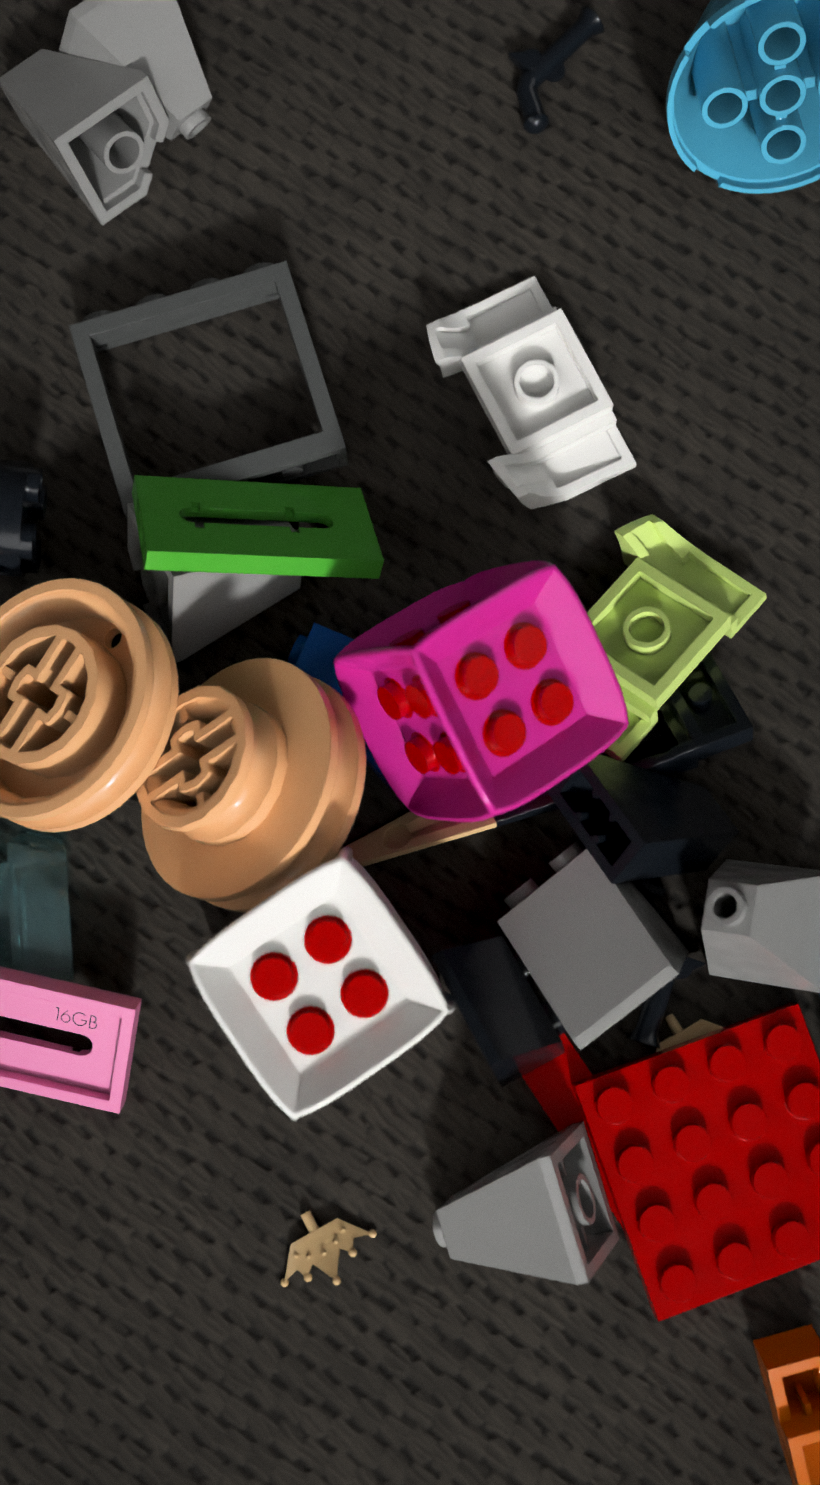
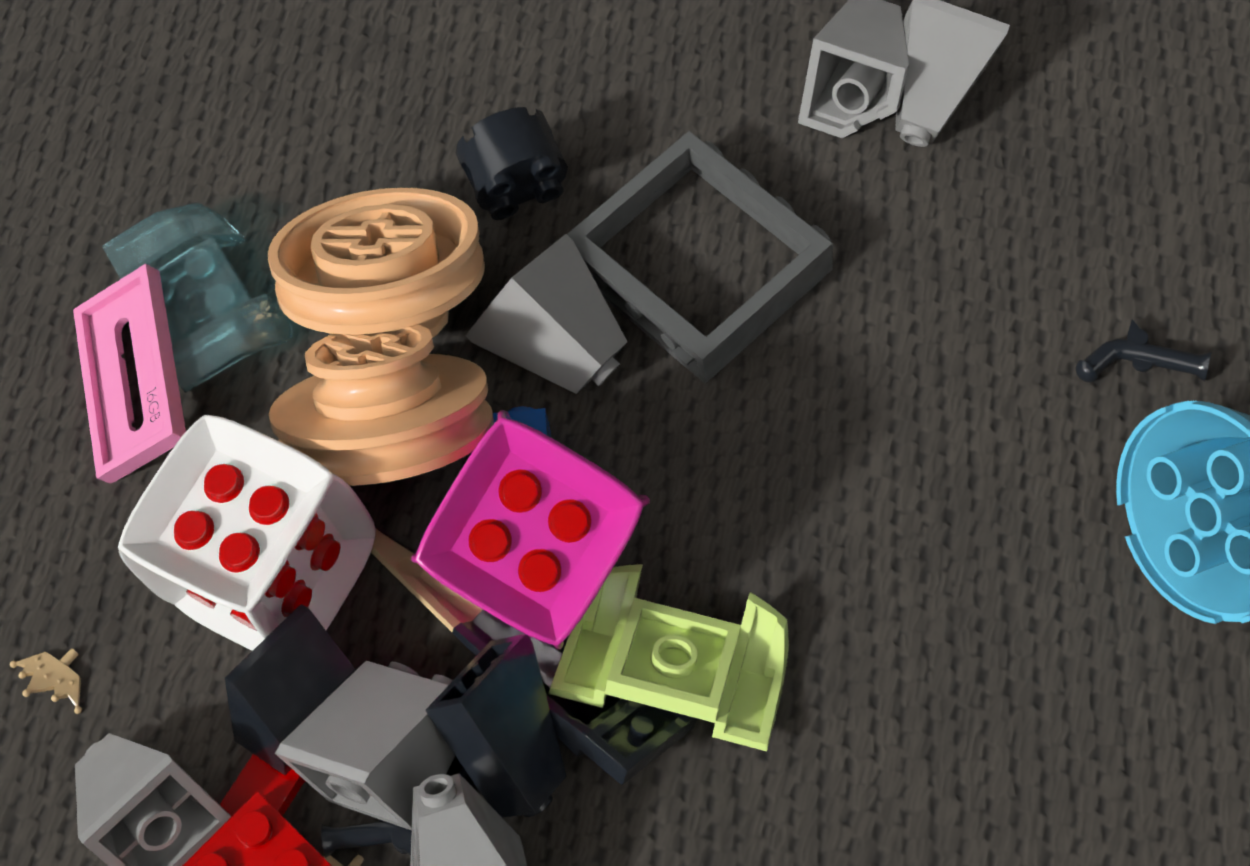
camera: 70 degrees right, 20 degrees down
bright green piece [132,475,384,579] -> none
white piece [426,276,636,509] -> none

